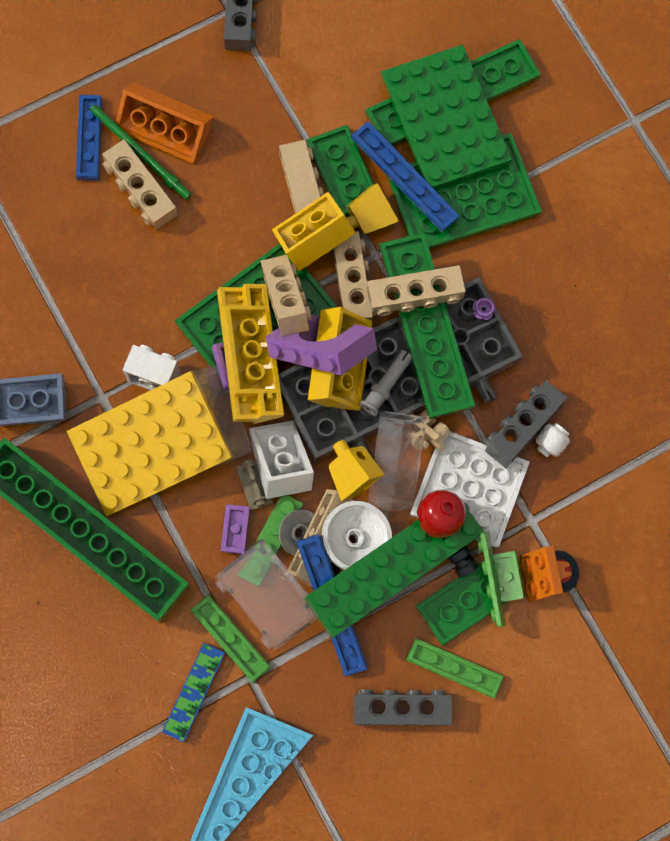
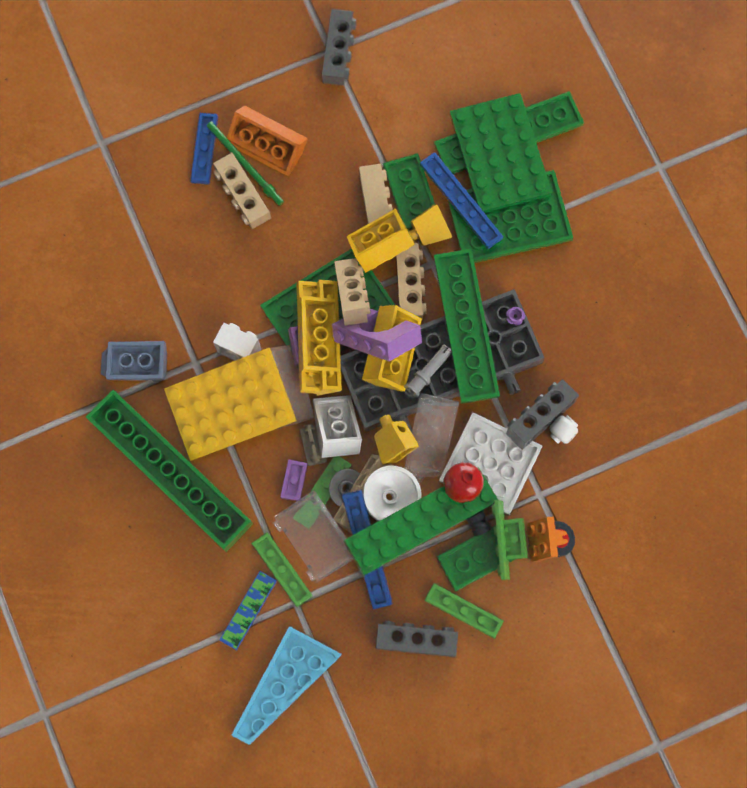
camera: 15 degrees right, 0 degrees up
tan brick [366,265,465,316] -> none
tan hips [408,410,450,452] -> none

